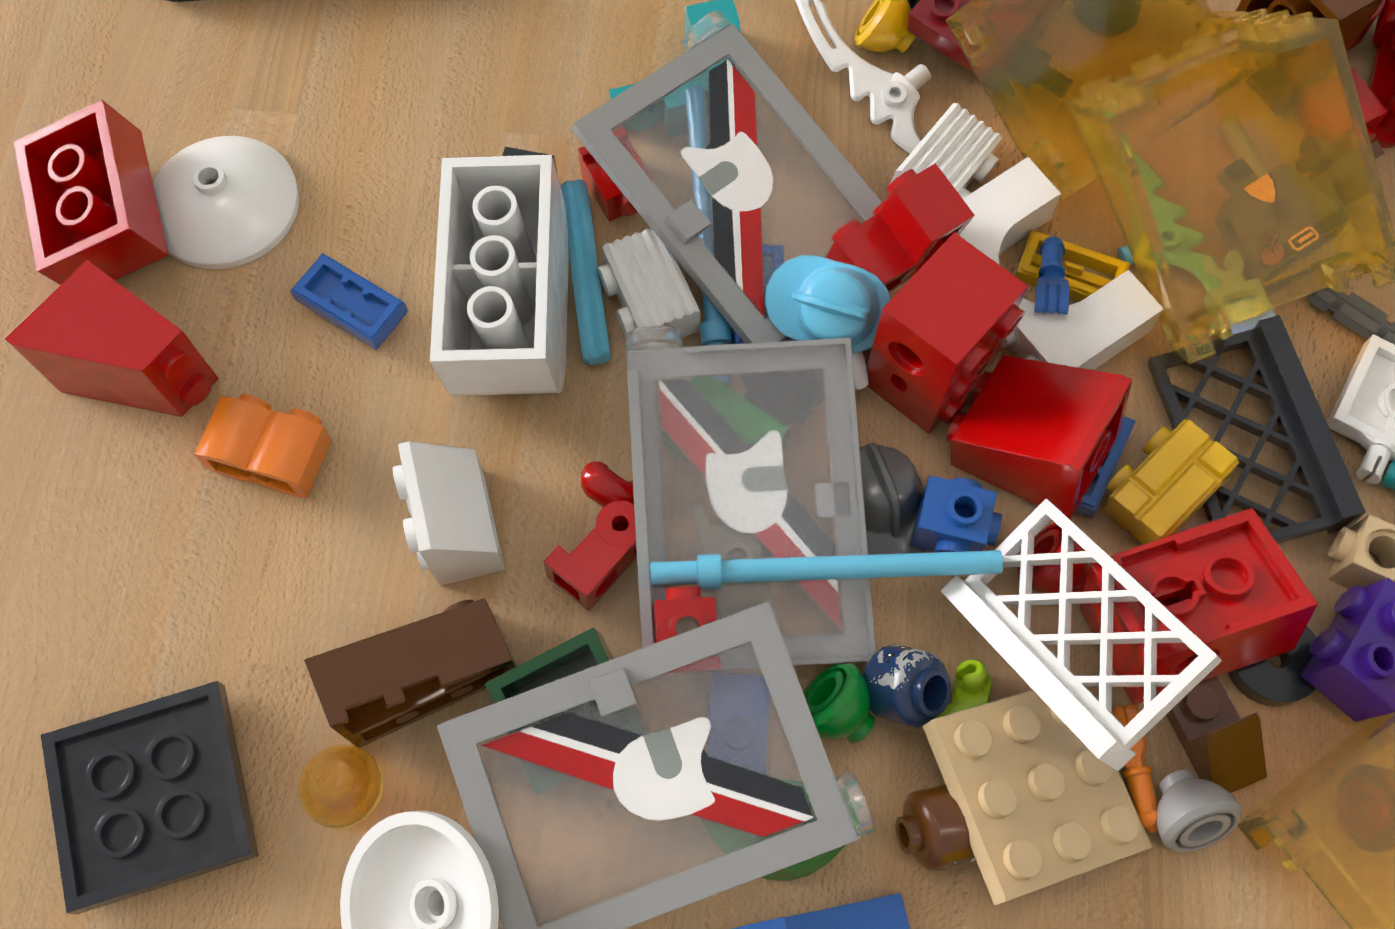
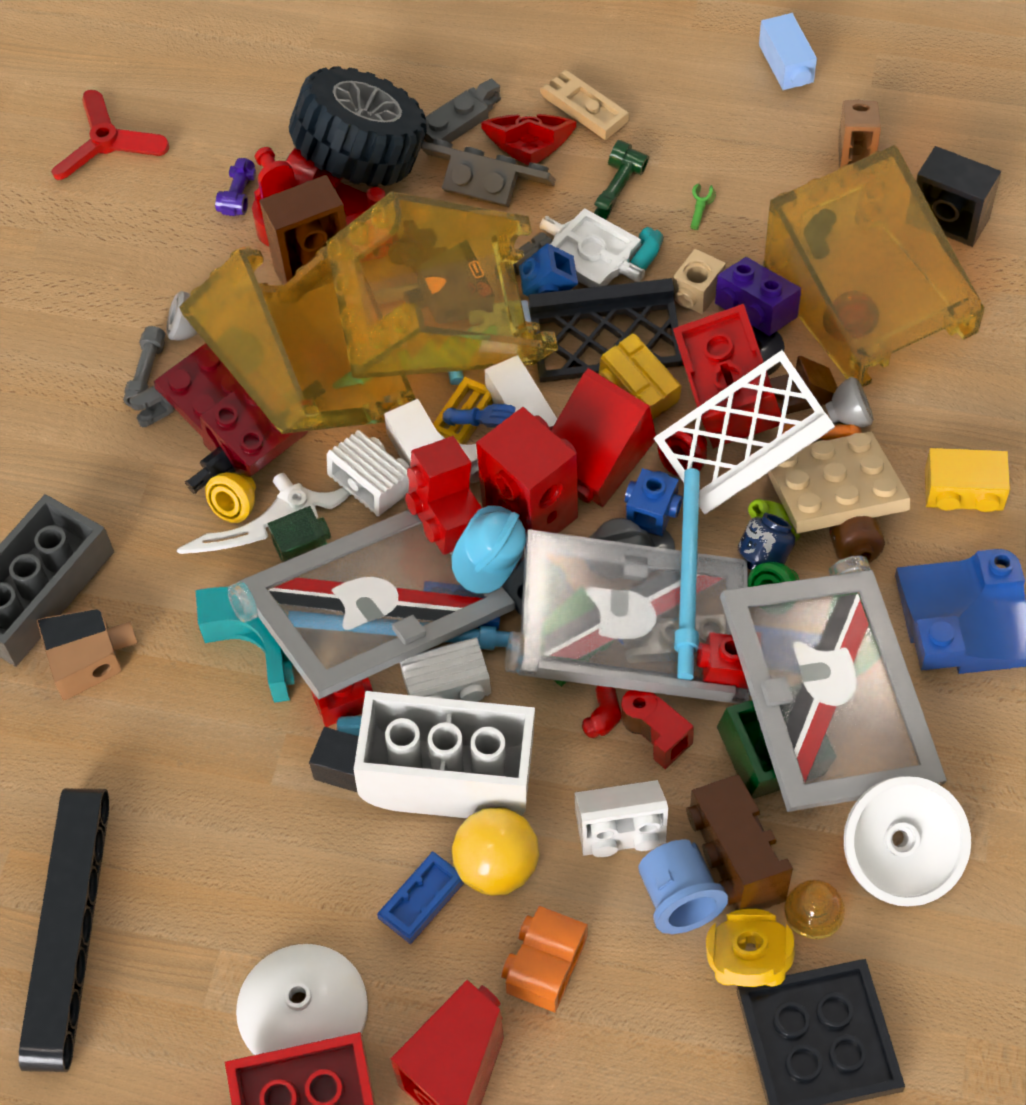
camera: 80 degrees left, 10 degrees down
none -> clear green brick [267,506,331,563]
none -> yellow piece [451,807,539,896]
none -> blue brick [519,243,578,297]
none -> medium blue piece [638,839,728,934]
none -> yellow plate [706,909,795,987]

